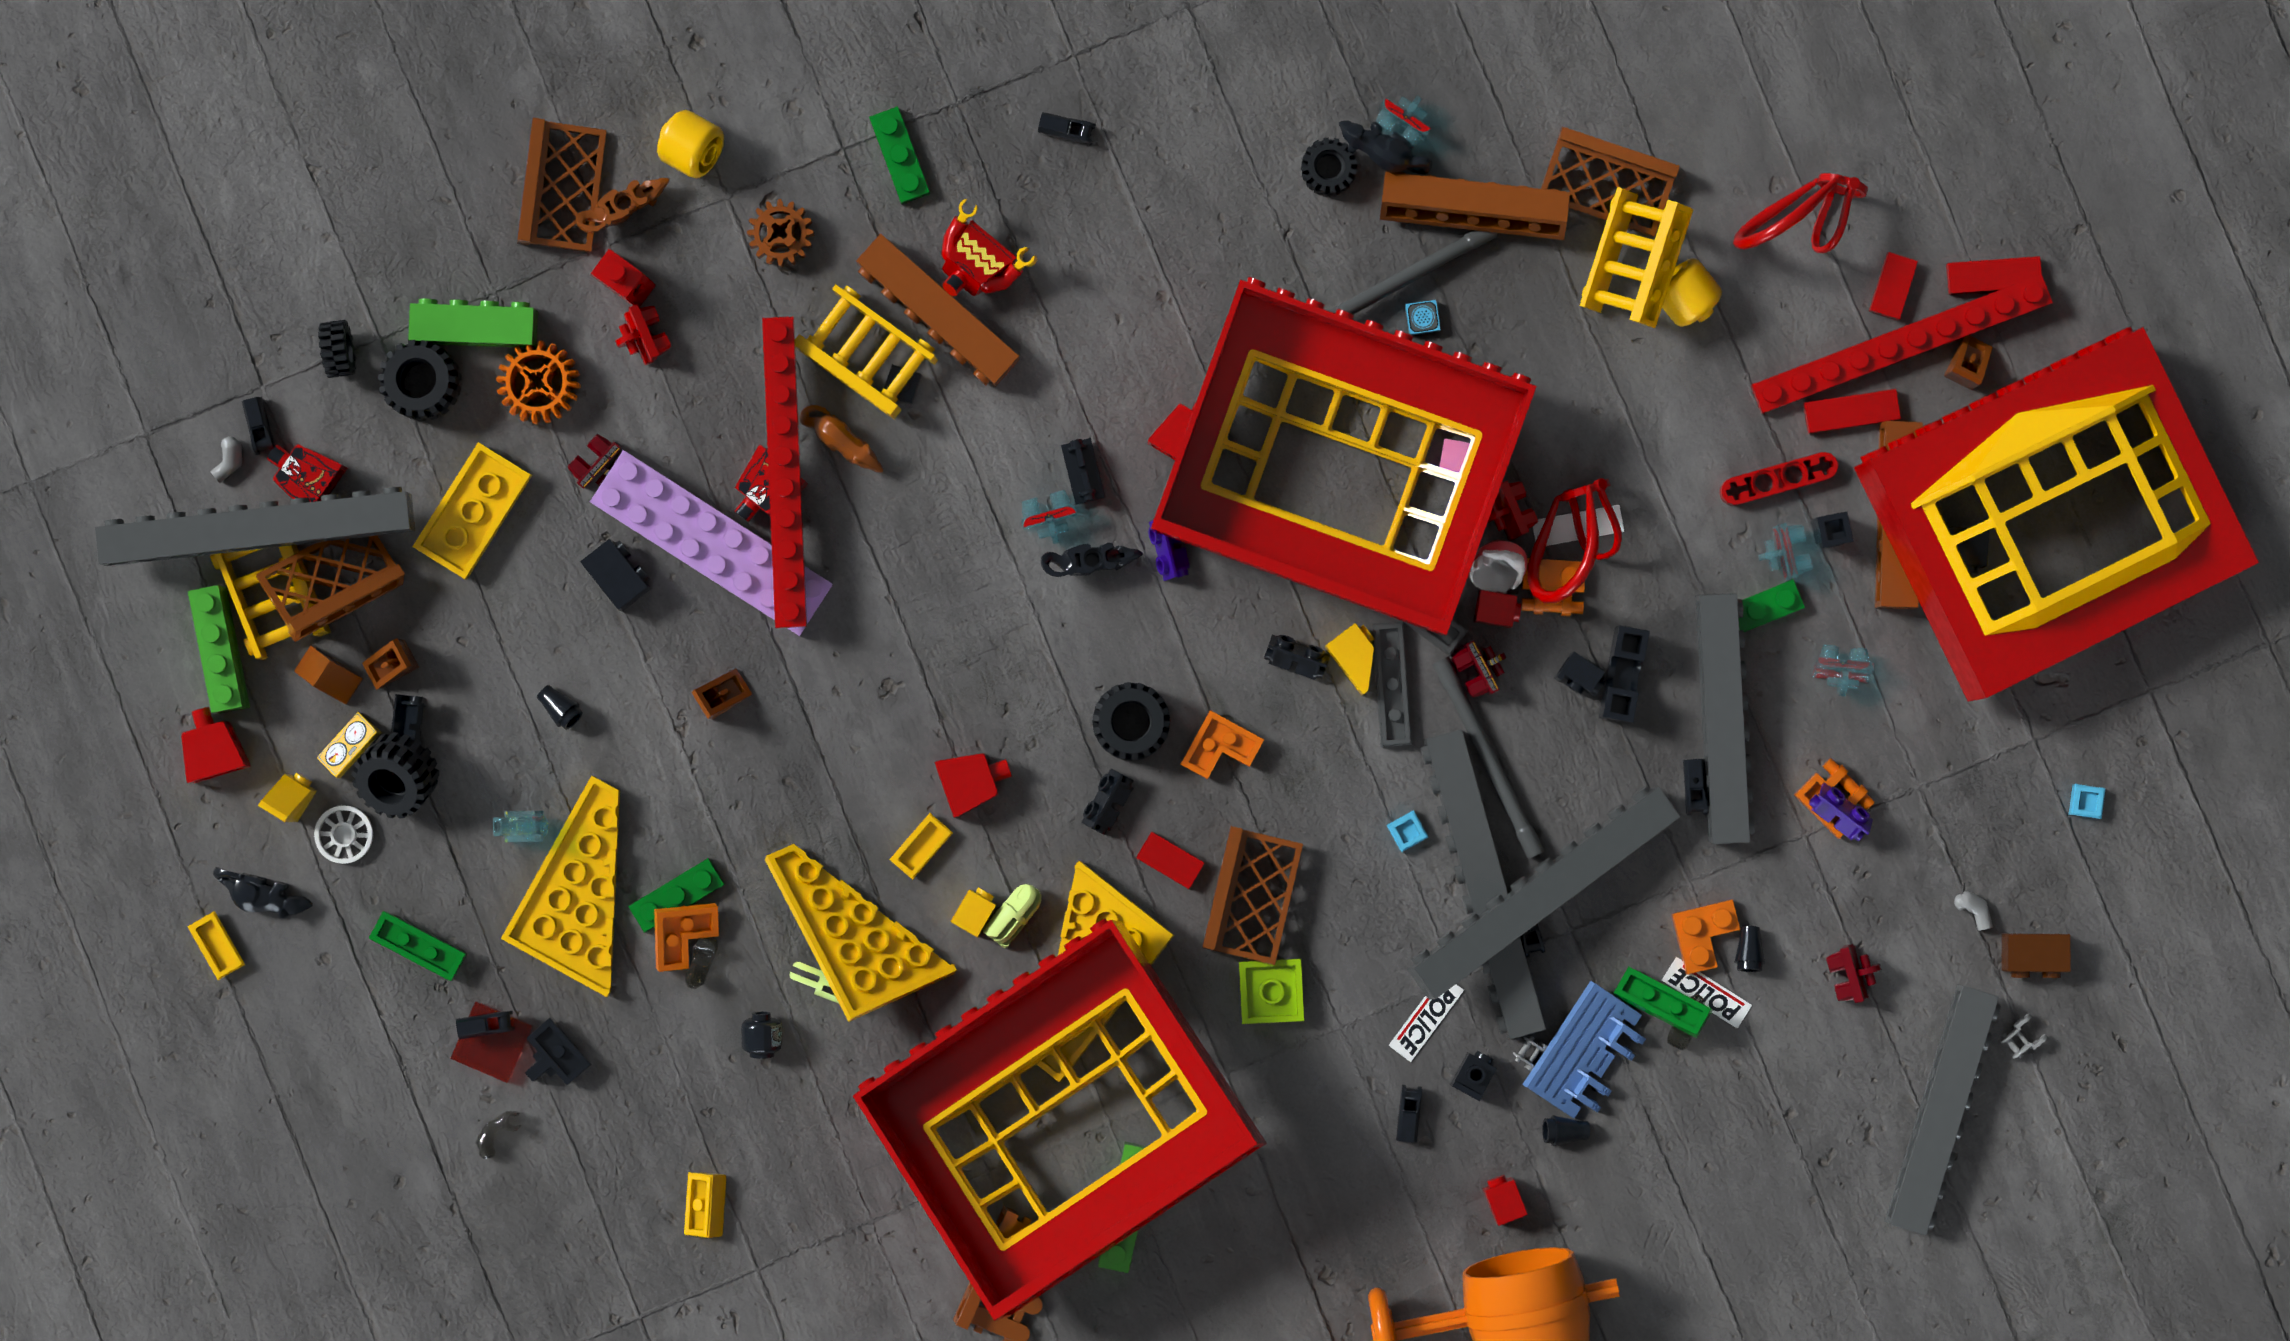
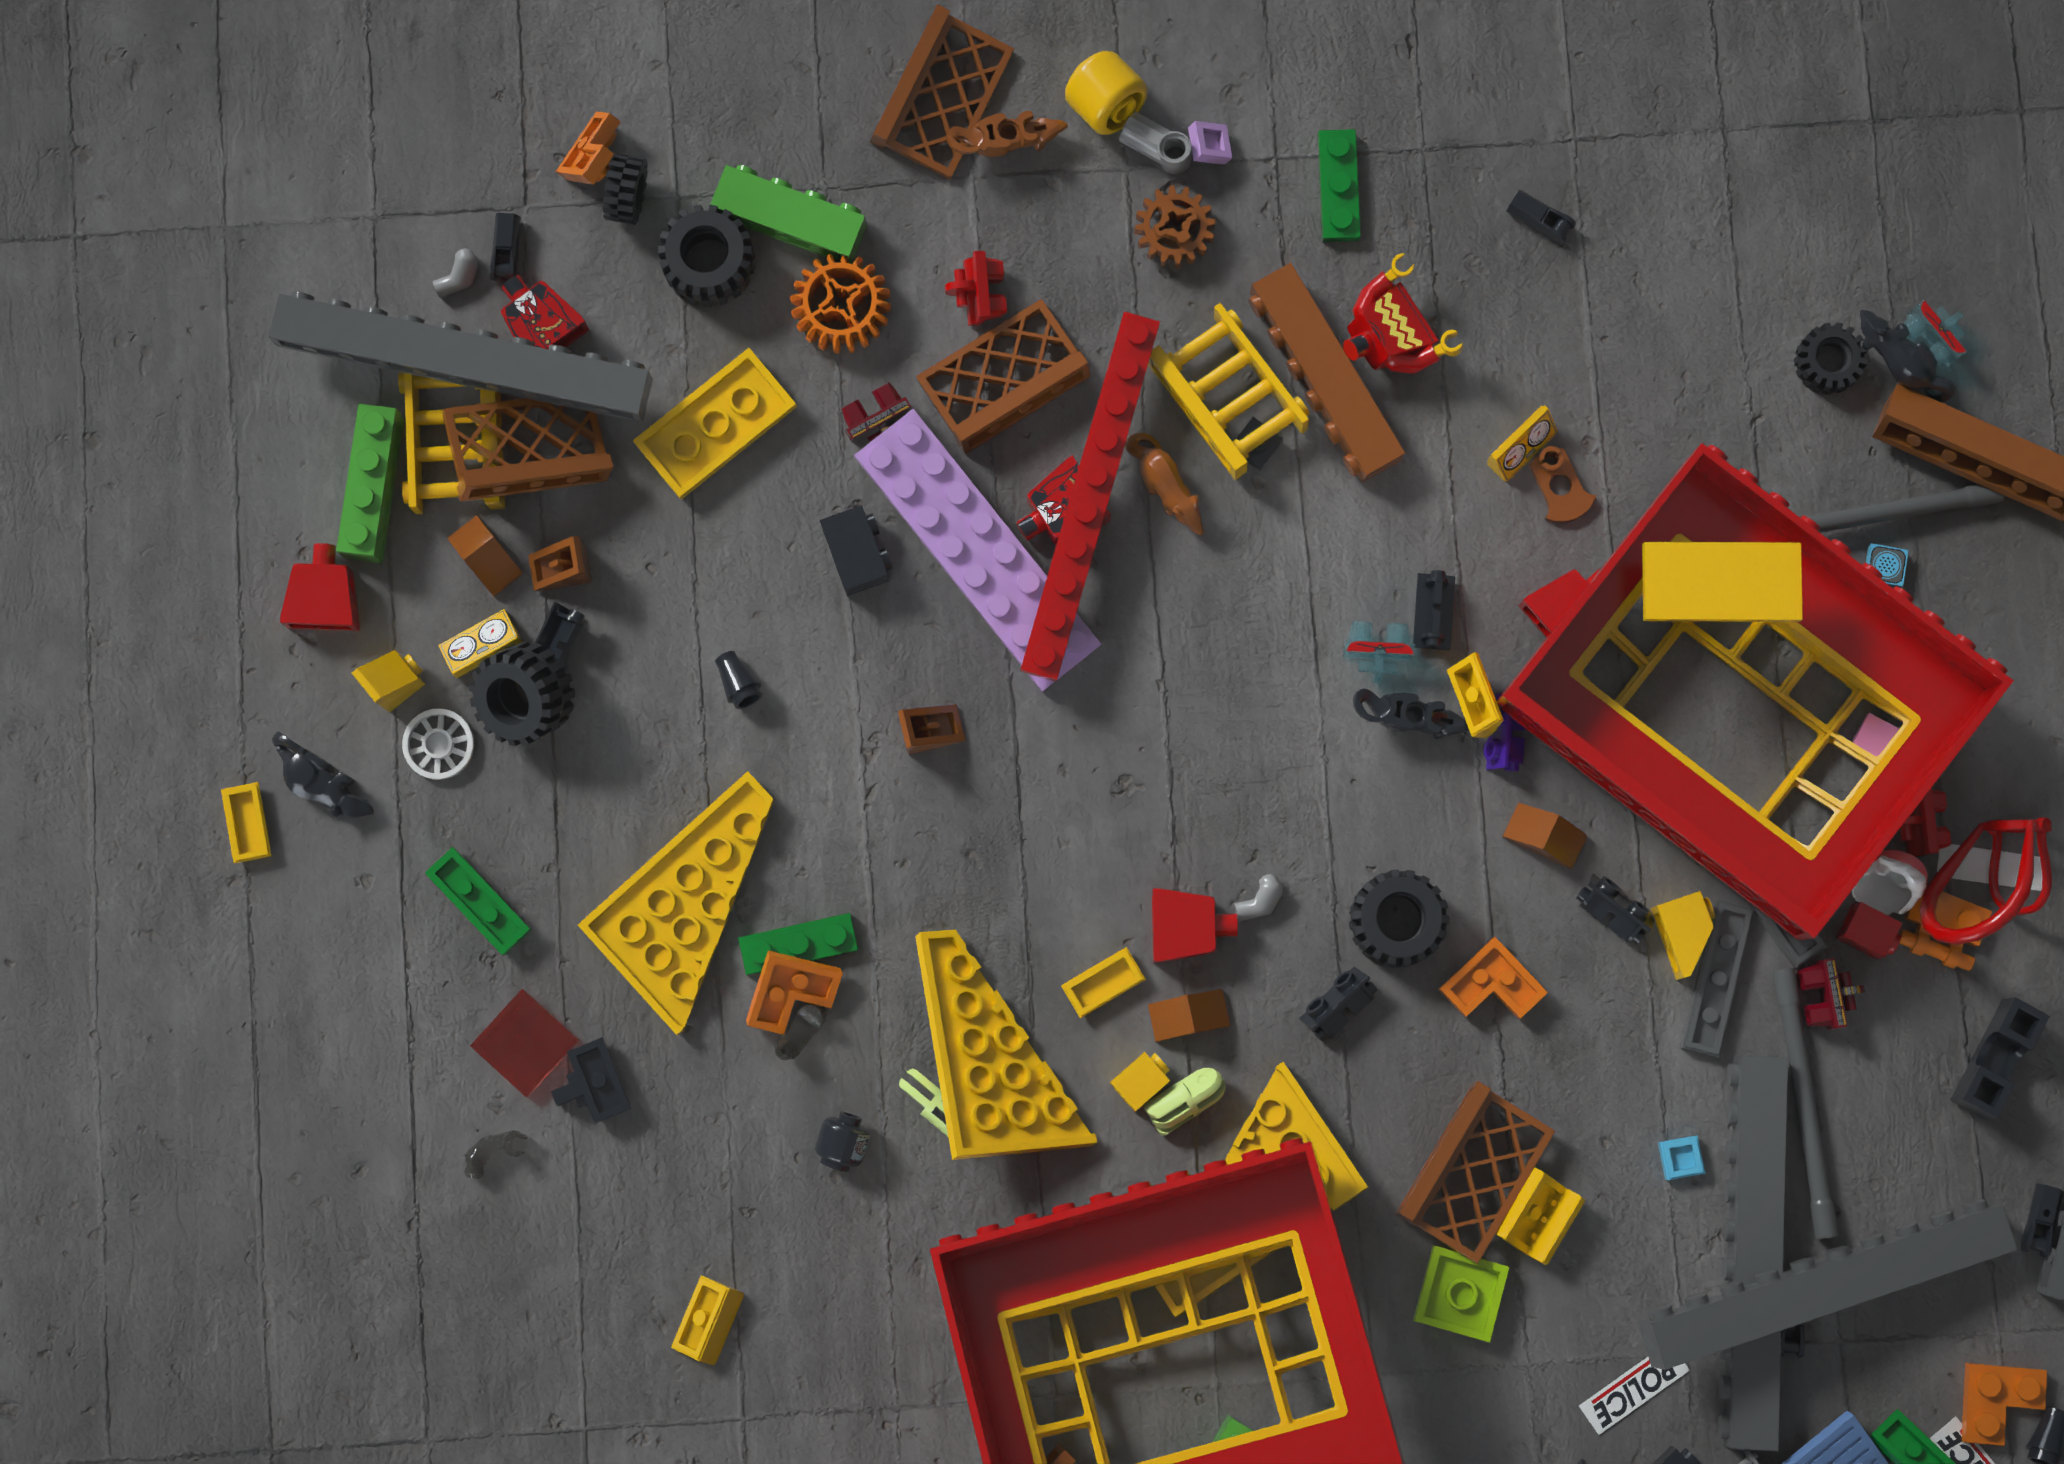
camera: 20 degrees right, 5 degrees down
black bar [456,1011,515,1040] -> none
clear light blue hips [493,811,549,842] -> none
red torso [591,249,656,308] -> none
red tile [1136,831,1204,889] -> none
black brick [1554,652,1605,696] -> none
none -> orange plate [556,112,621,185]
none -> dark orange fence [916,299,1091,454]
none -> light grey piece [1119,111,1192,175]
none -> dark orange slope [1148,989,1230,1042]
none -> lavender plate [1188,121,1232,165]
none -> light grey arm [1234,874,1283,922]
none -> yellow slope [1447,652,1504,738]
none -> slope [1487,405,1557,482]
none -> yellow bracket [1495,1167,1585,1265]
none -> dark orange slope [1502,803,1587,870]
none -> dark orange piece [1529,446,1596,523]
none -> yellow tile [1642,542,1802,622]

